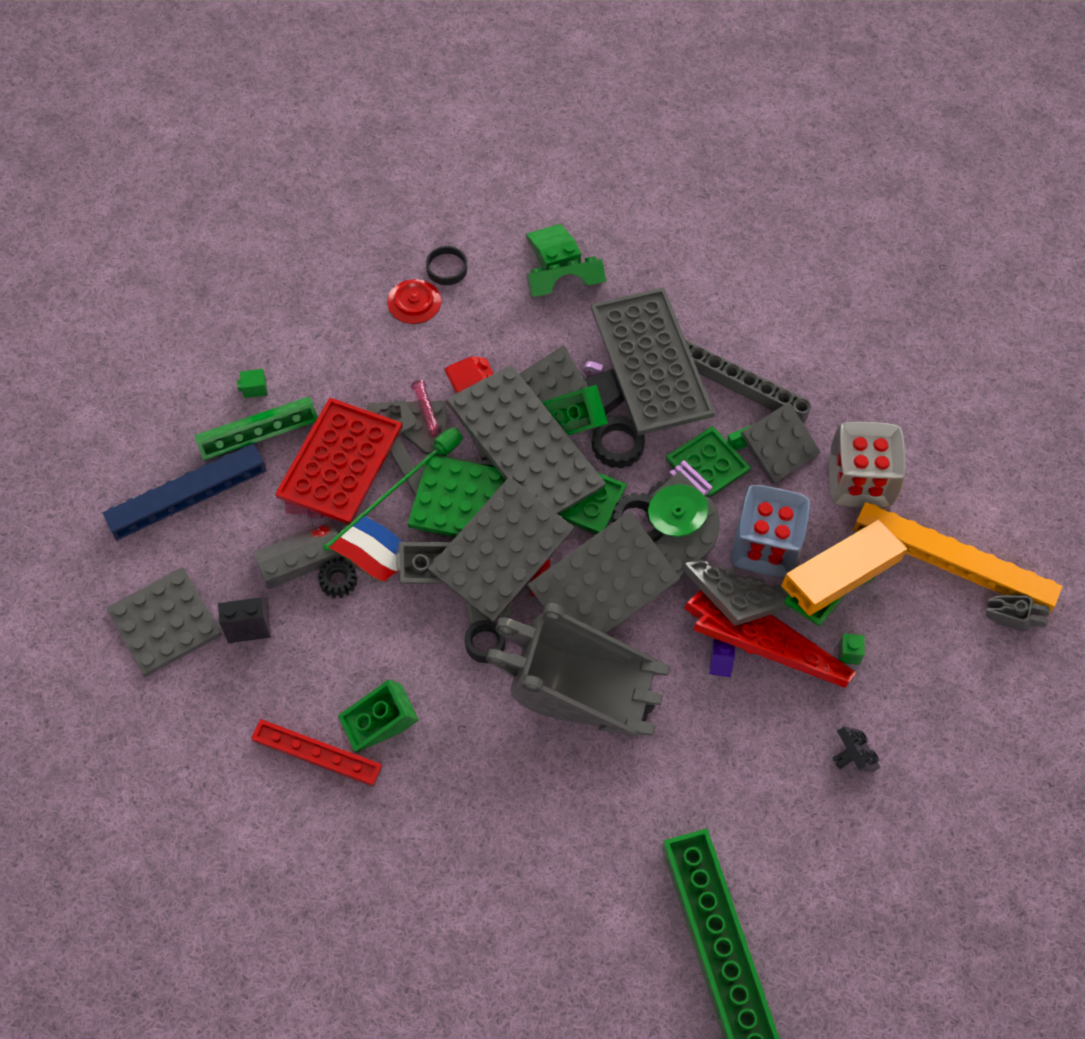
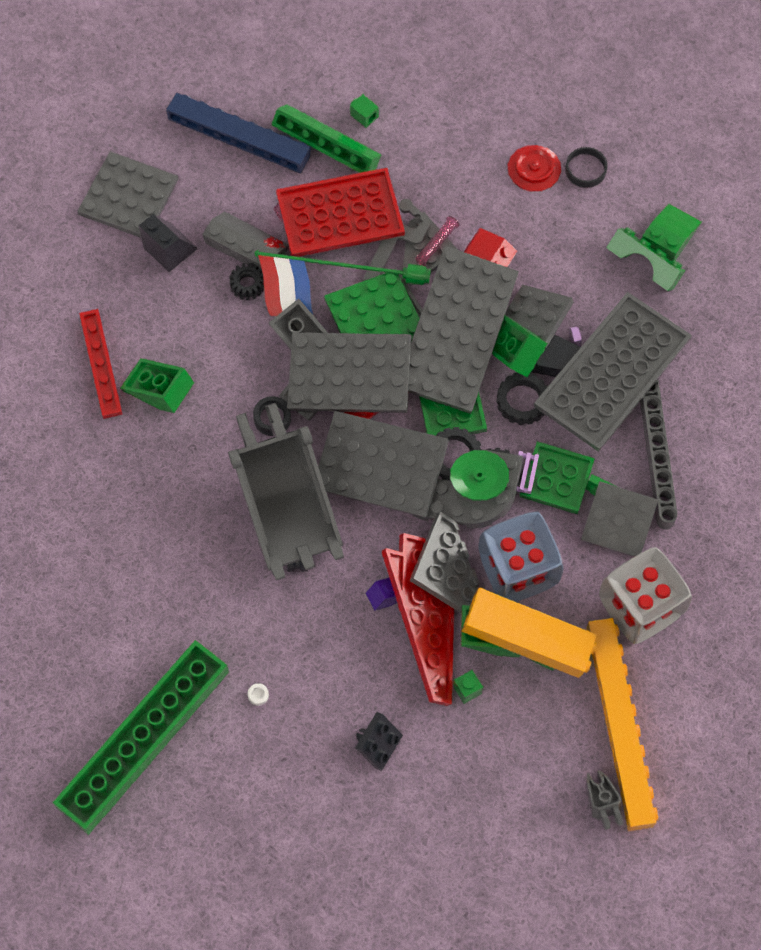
camera: 55 degrees right, 5 degrees up
none -> white tile [247,684,269,706]

